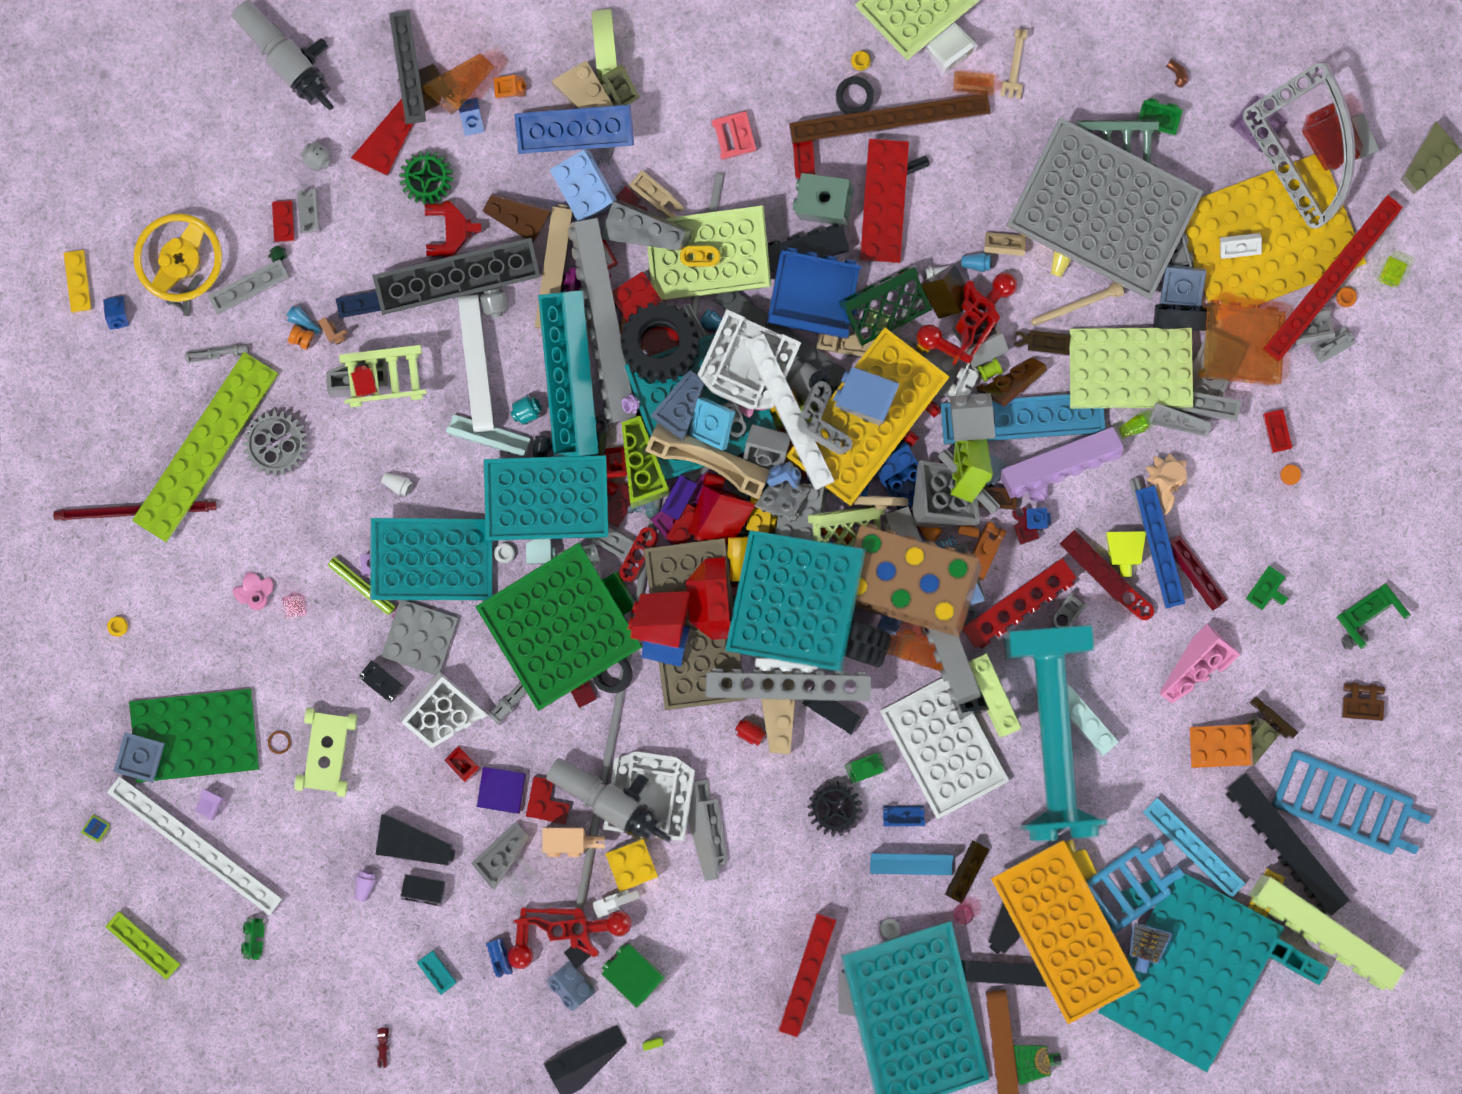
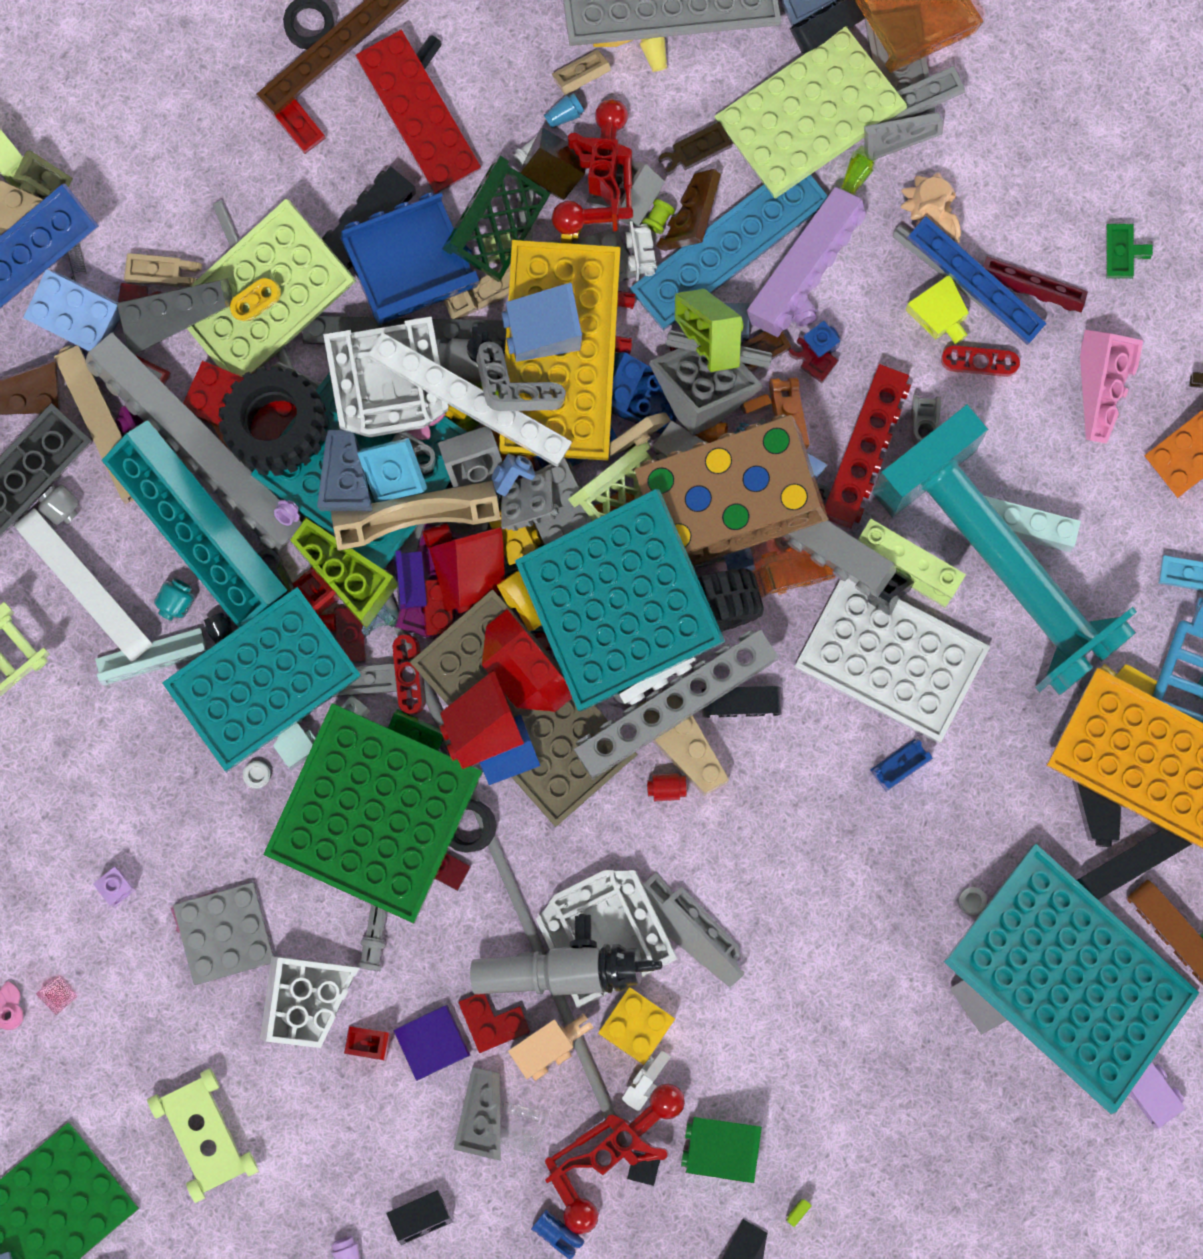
camera: 35 degrees left, 5 degrees down
dark orange piece [268,731,291,754] -> none
lime axle [328,557,395,615] -> none
black hinge [359,660,404,703] -> none
teal plate [370,518,492,601] -> none
black slope [375,814,455,865] -> none
white cone [381,472,413,497] -> none
sand blue bracket [547,961,596,1011] -> none
dark azure cone [699,309,722,332] -> none
coral plate [711,111,756,160] -> none
red arch [778,913,836,1038] -> none
sand green brick [793,173,854,226] -> none
black gear [807,781,862,836] -> none
green torso [845,752,888,784] -> none
dark azure fence [870,853,953,875] -> none
dark brown plate [944,840,990,904] -> none
light grey slope [950,393,995,441] -> none
clear pink wheel [953,904,974,925] -> none
tan piece [1031,282,1125,326] -> none
dark red plate [1060,530,1131,602] -> none
red plate [1262,409,1293,454] -> none
orange tile [1280,465,1301,485] -> none

